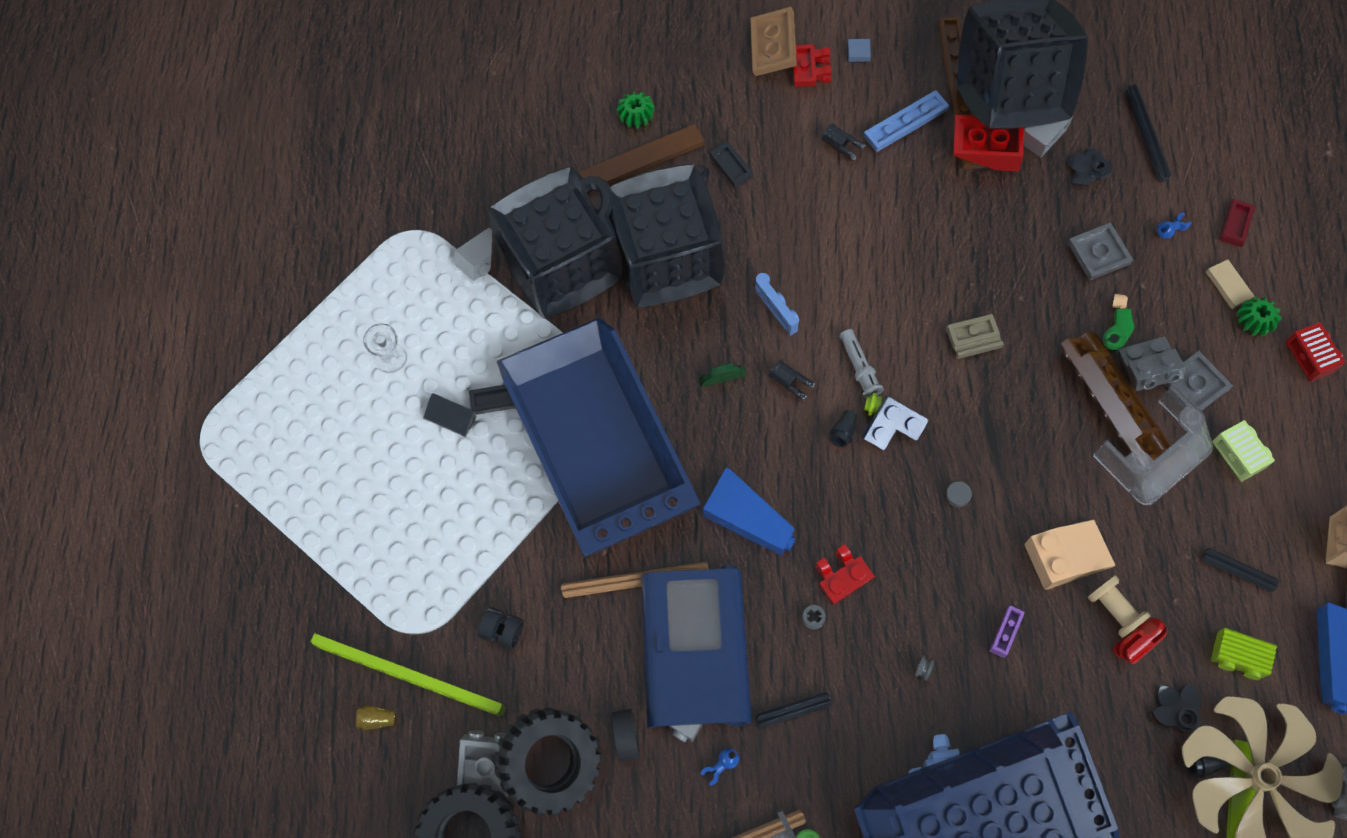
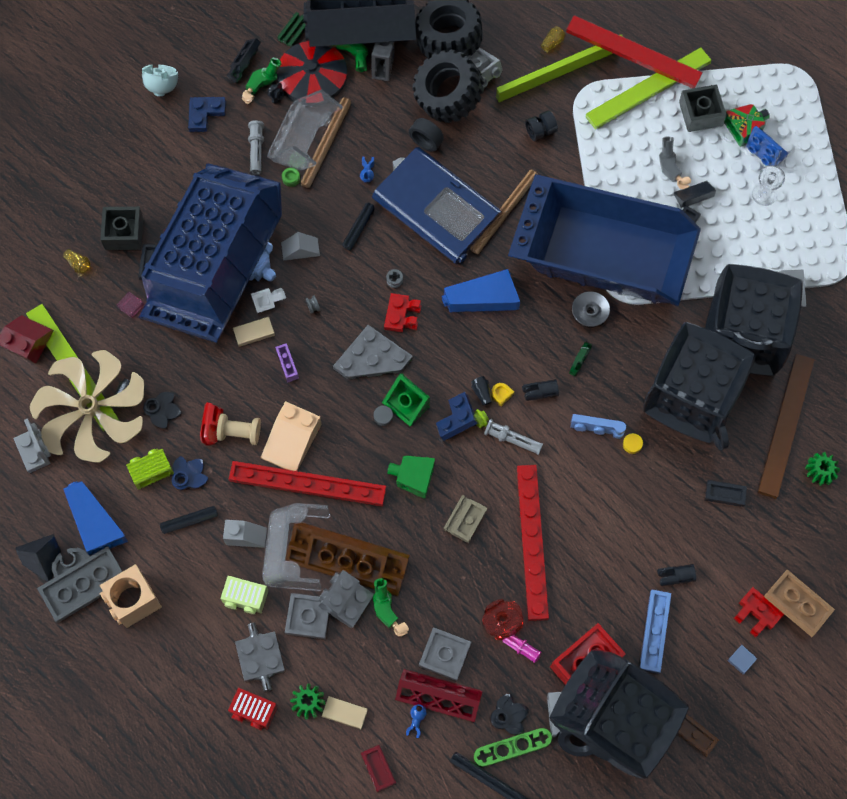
camera: 130 degrees right, 0 degrees up
none -> dark blue plate [171,456,208,490]
none -> light grey slope [223,520,267,548]
none -> red plate [229,461,386,507]
none -> tan tile [233,317,275,347]
none -> flat silver plate [235,623,284,692]
none -> white plate [251,288,286,313]
none -> light grey slope [281,232,320,261]
none -> flat silver plate [333,325,413,379]
none -> green slope [382,373,430,426]
none -> green torso [387,456,435,499]
none -> dark red fence [395,669,483,722]
none -> bright green beam [474,728,552,767]
none -> clear red plate [482,599,524,640]
none -> yellow tile [491,383,514,406]
none -> dark pink axle [503,632,542,663]
none -> red plate [517,465,549,621]
none -> red tile [566,15,703,88]
none -> flat silver dish [572,292,610,327]
none -> lime tile [585,48,711,130]
none -> yellow tile [623,433,643,454]
none -> dark grey arm [659,136,691,189]
none -> pearl dark grey brick [679,84,726,132]
none -> torso [724,104,770,147]
none -> blue bracket [746,126,789,169]

